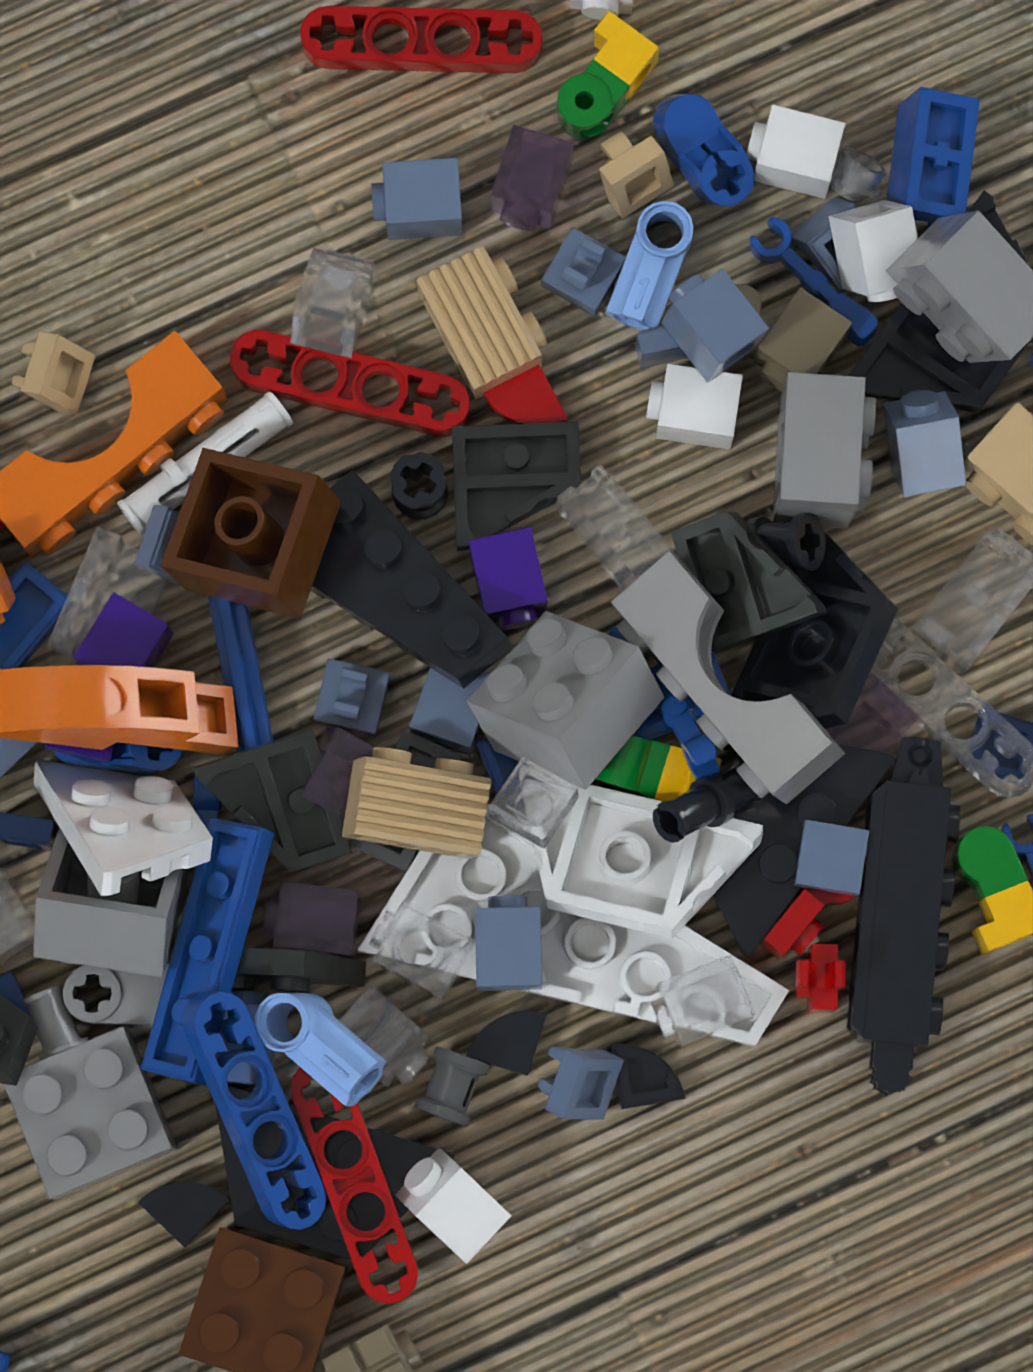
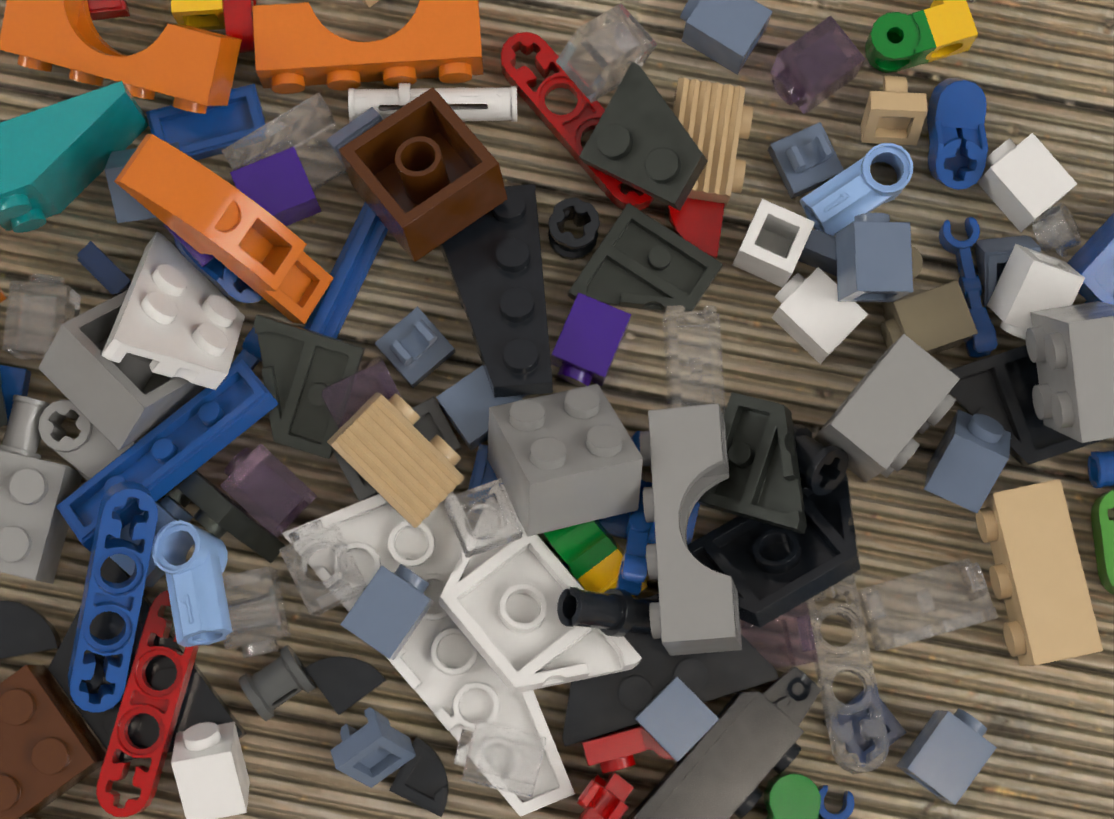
camera: 30 degrees right, 0 degrees up
none -> pearl dark grey wing [579,62,708,211]
none -> white brick [732,199,815,288]

